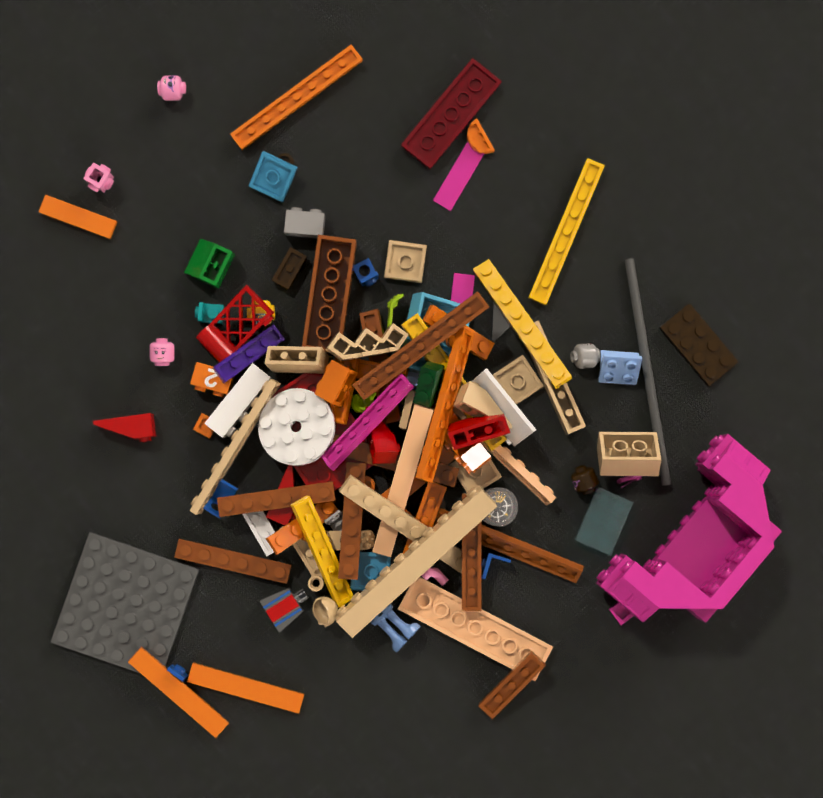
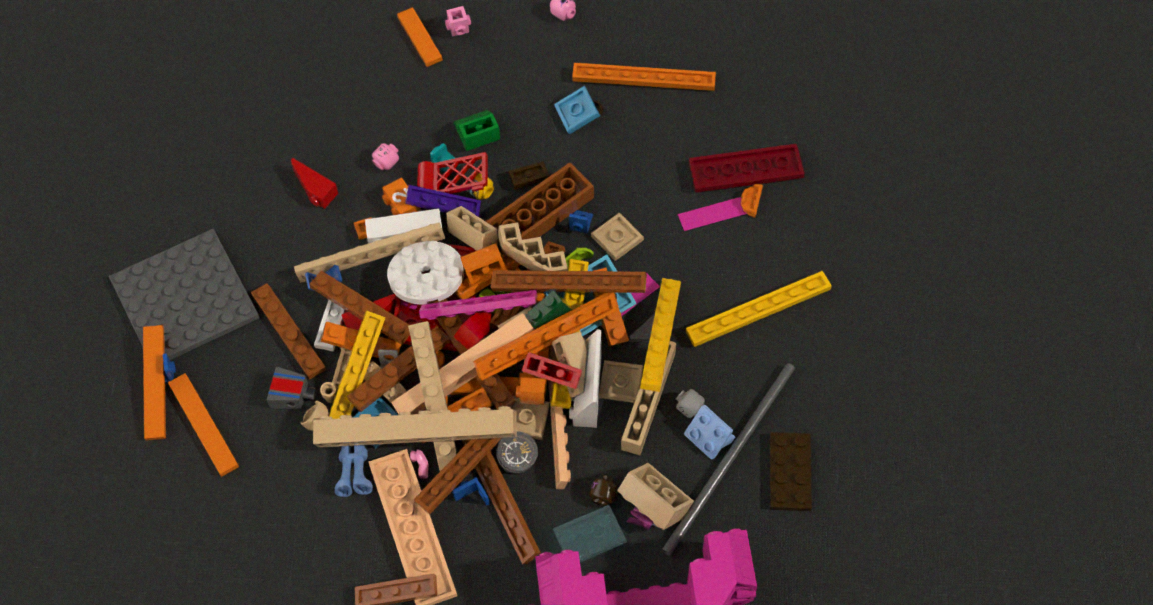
camera: 45 degrees right, 25 degrees down
light grey brick [284,207,325,238] -> none

